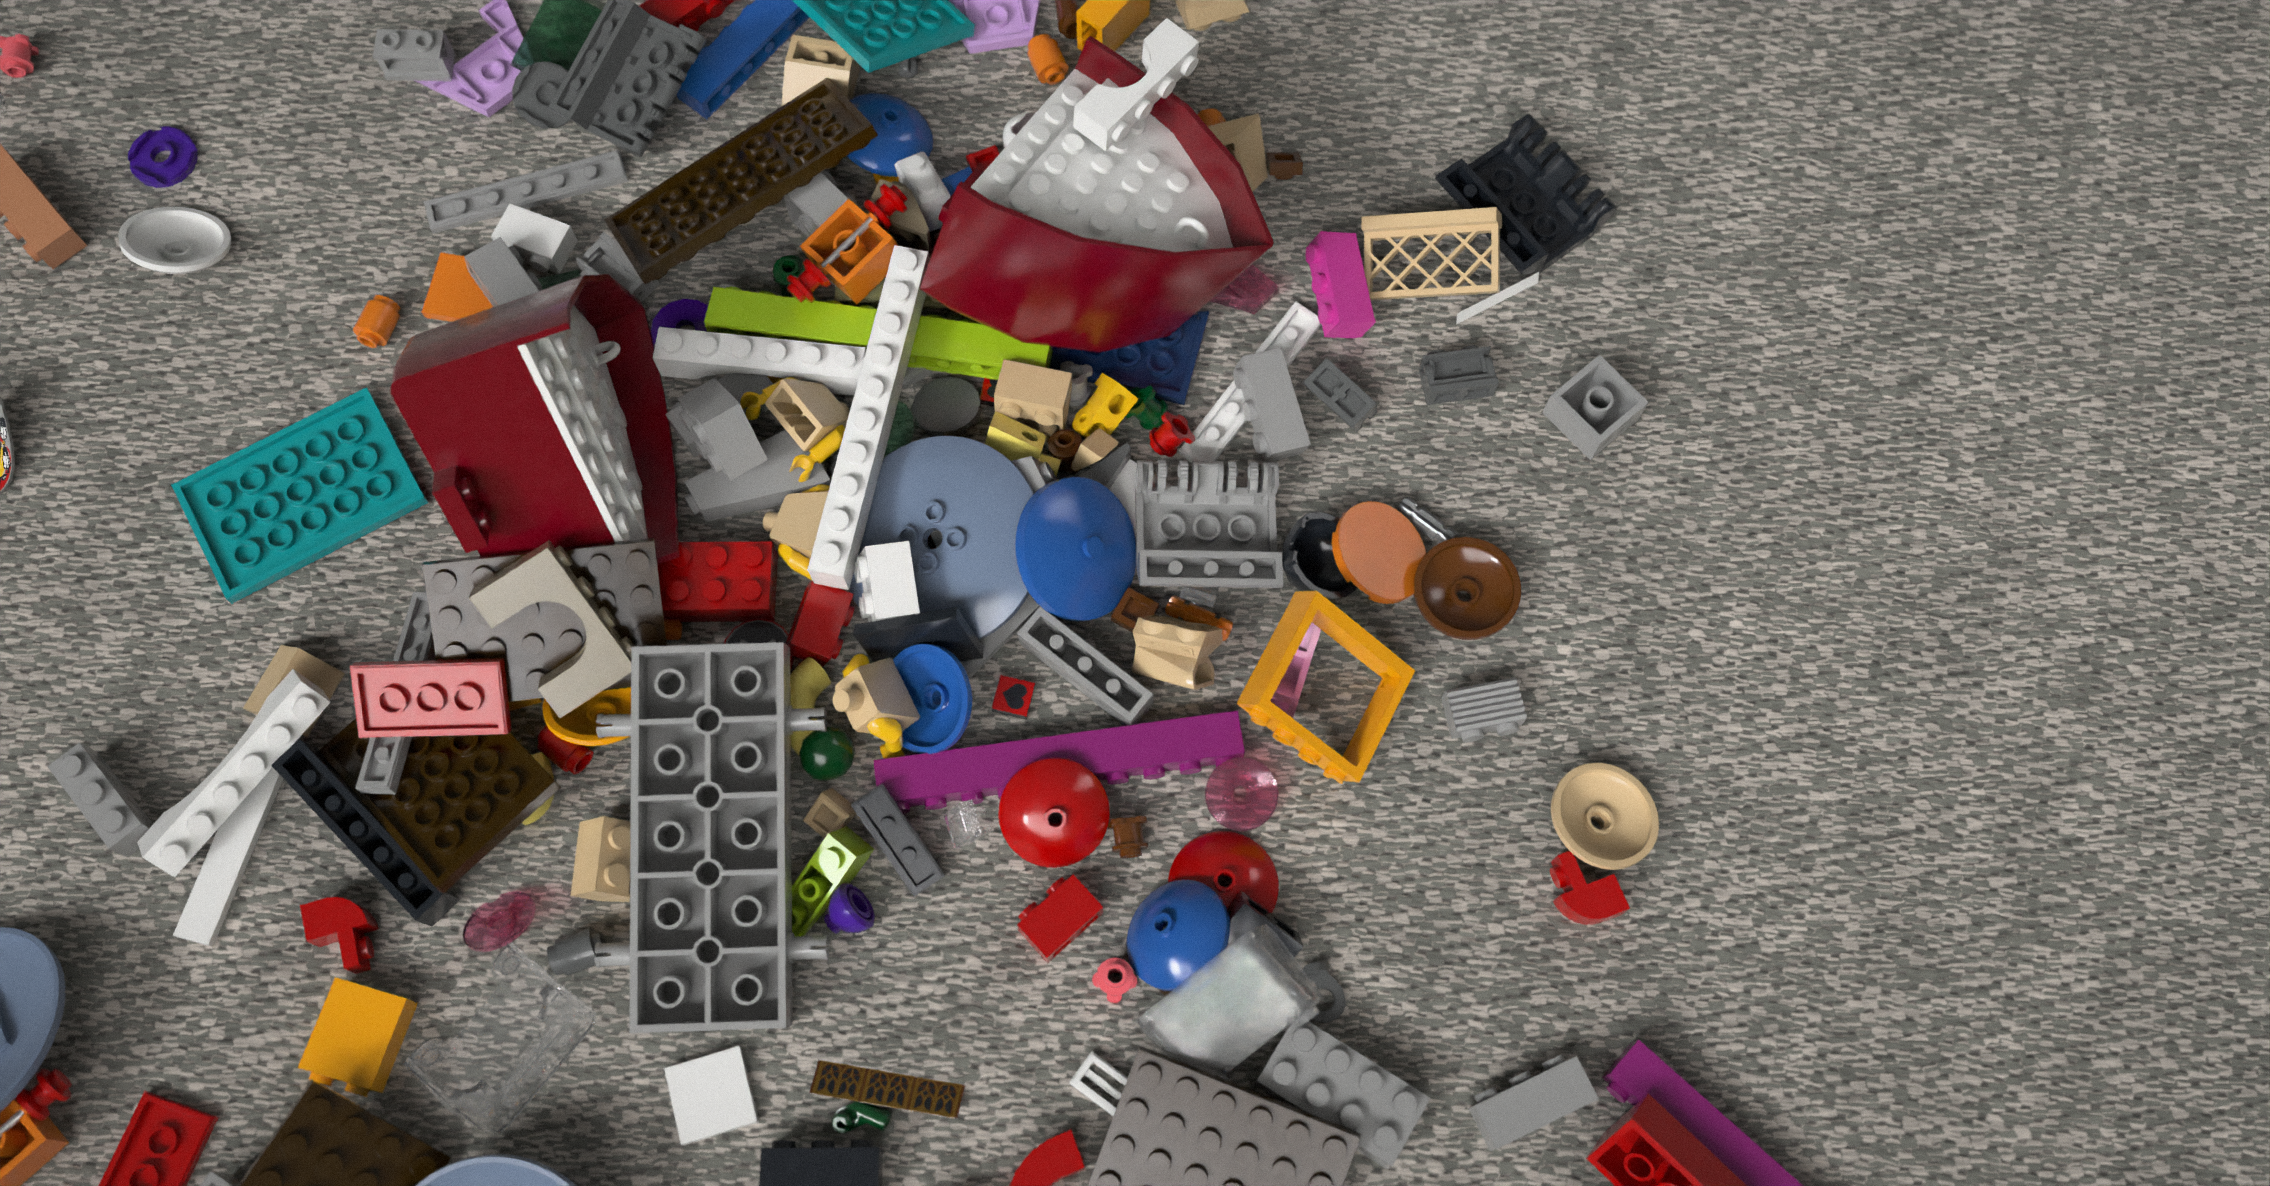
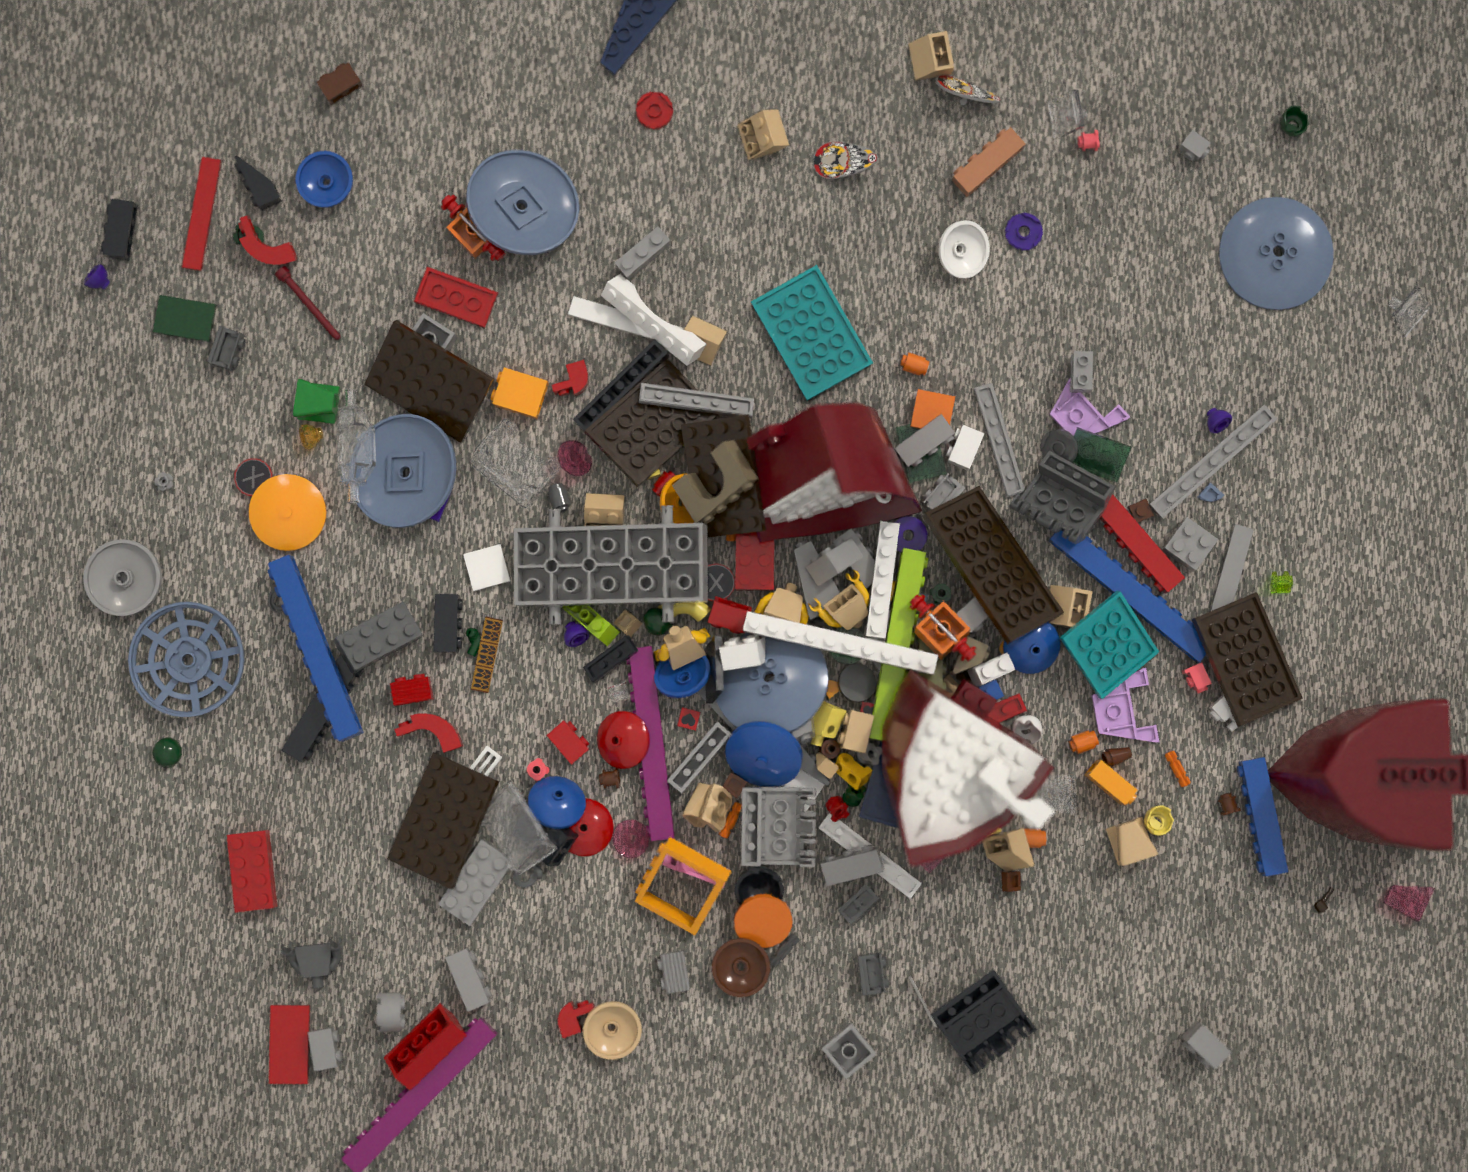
camera: 100 degrees right, 15 degrees up
tile [350,658,512,738] -> none
dark pink brick [1305,231,1376,338] -> none
tan fence [1362,207,1502,300] -> none

